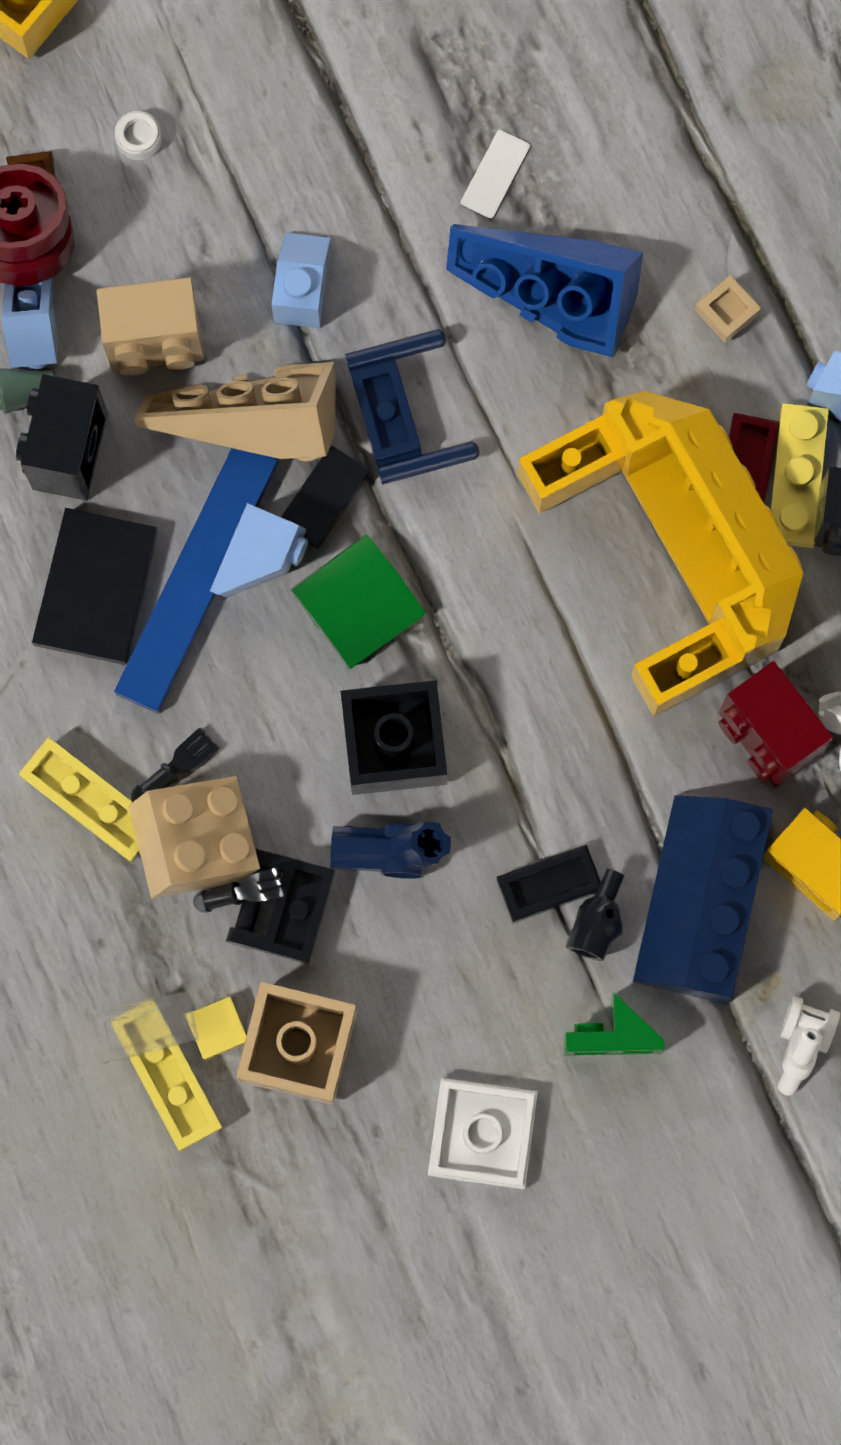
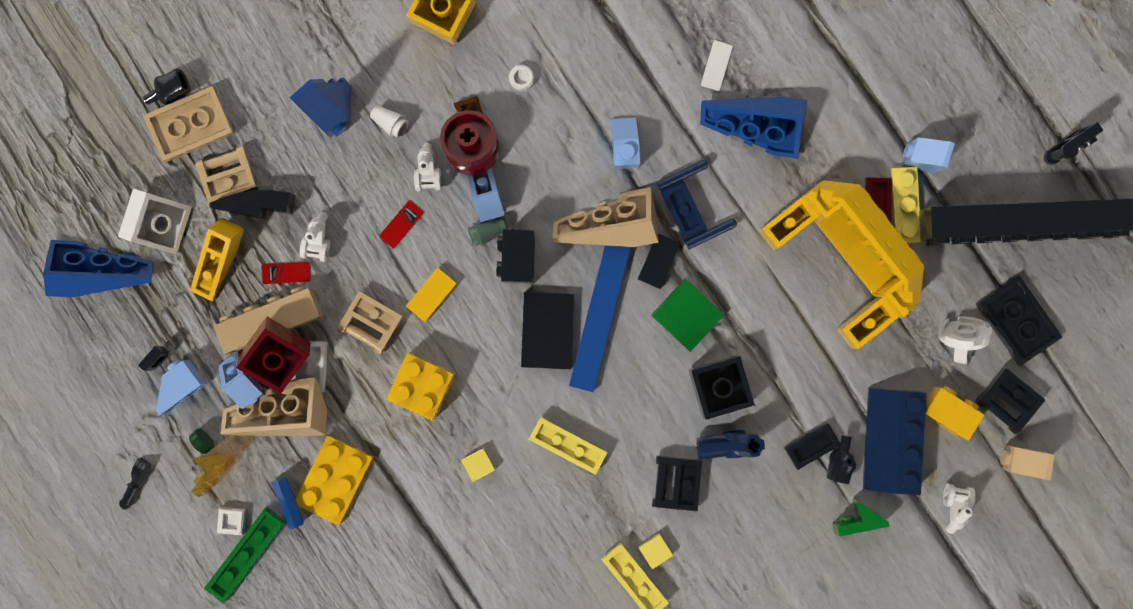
camera: 10 degrees left, 10 degrees up
clear tile [92,991,200,1064] -> none
tan brick [96,277,204,376] -> none
tan brick [128,776,260,899] -> none
black piece [131,727,219,802] -> none
black piece [193,867,288,913] -> none
light blue slope [210,503,308,598] -> none
tan brick [236,981,357,1105] -> none
white tile [428,1078,538,1190] -> none
tan plate [694,275,761,343] -> none
dark red brick [718,660,833,788] -> none

